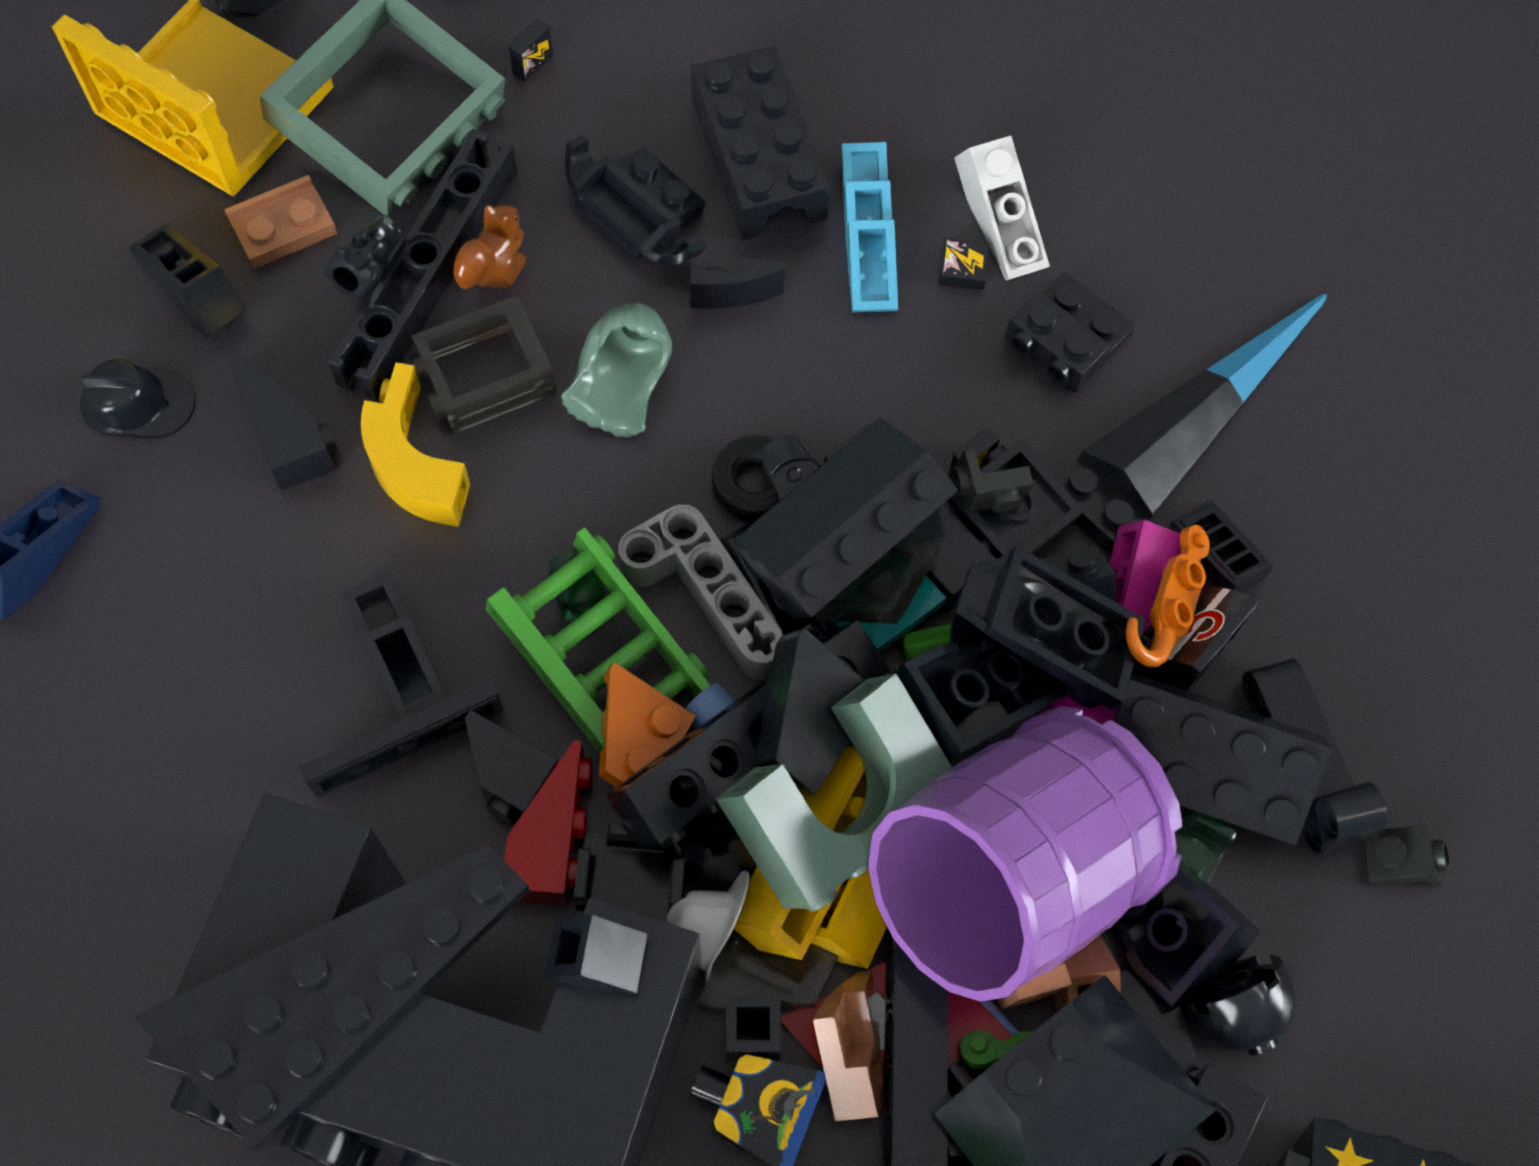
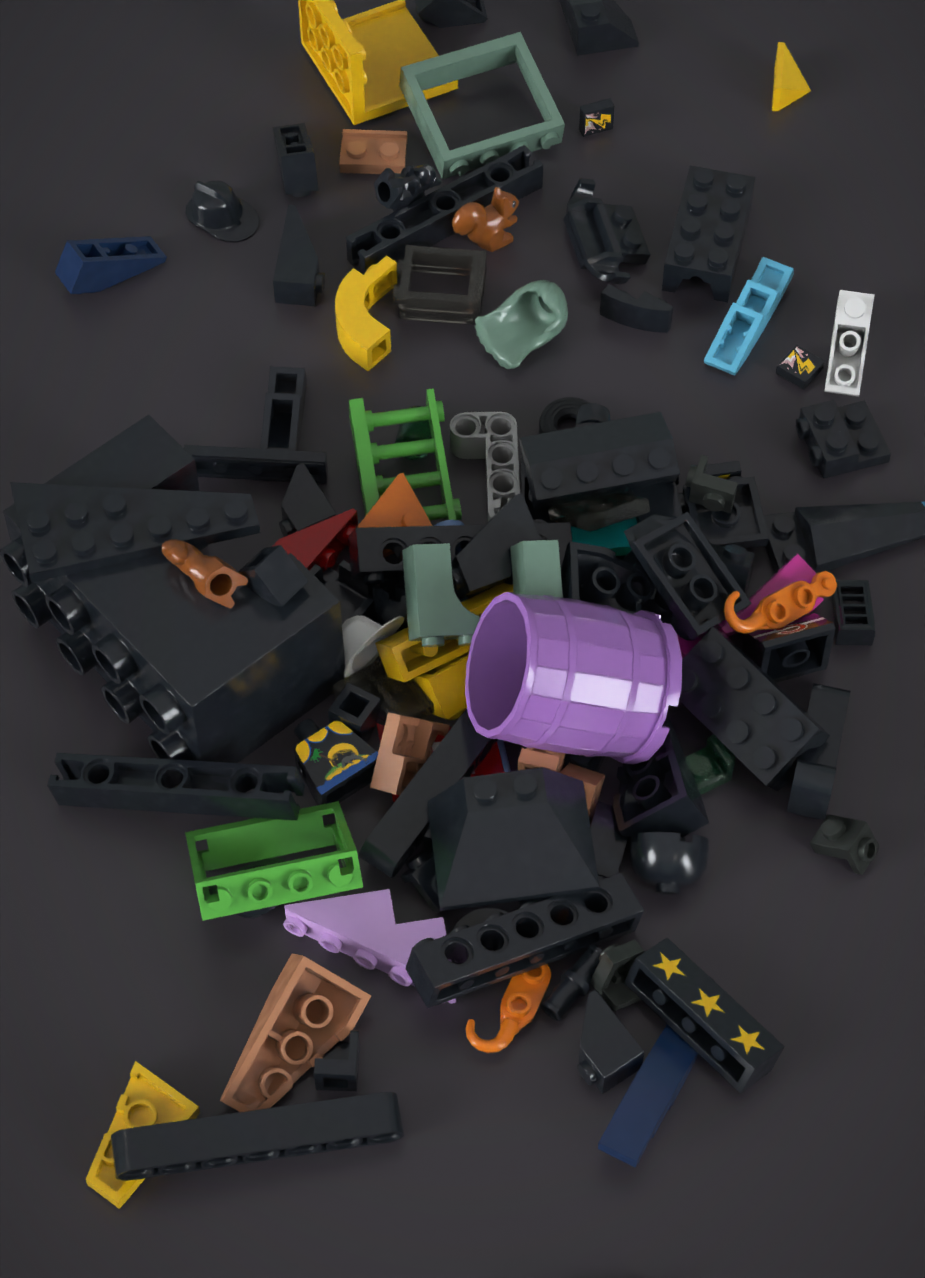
camera: 35 degrees right, 10 degrees down
none -> dark orange animal [162,539,248,608]

